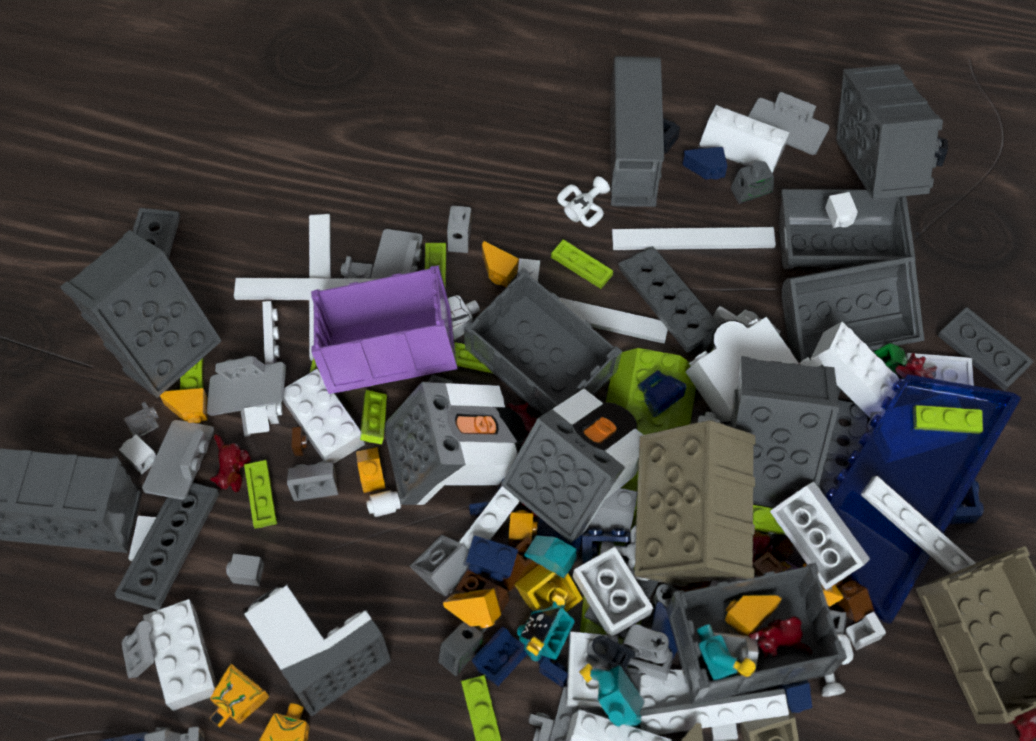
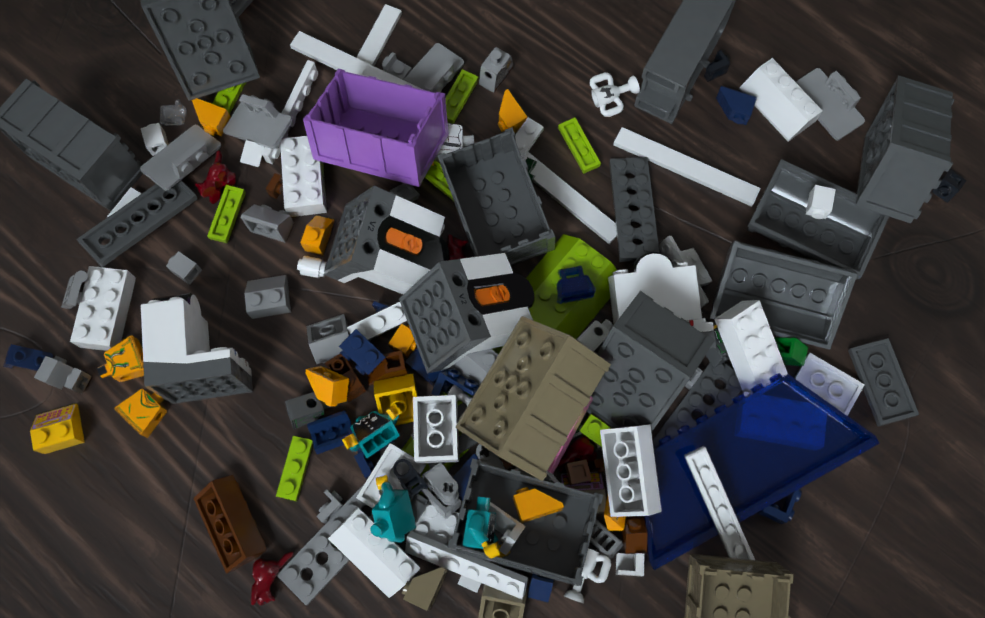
camera: 30 degrees right, 10 degrees up
lime plate [360,390,387,445] -> none
teal slope [524,536,576,578] -> none
dark grey torso [730,160,774,204] -> none
dark red animal [749,616,813,658] -> none
dark red animal [895,353,938,395] -> none
lime plate [913,405,983,434] -> none
none -> light grey slope [244,275,291,319]

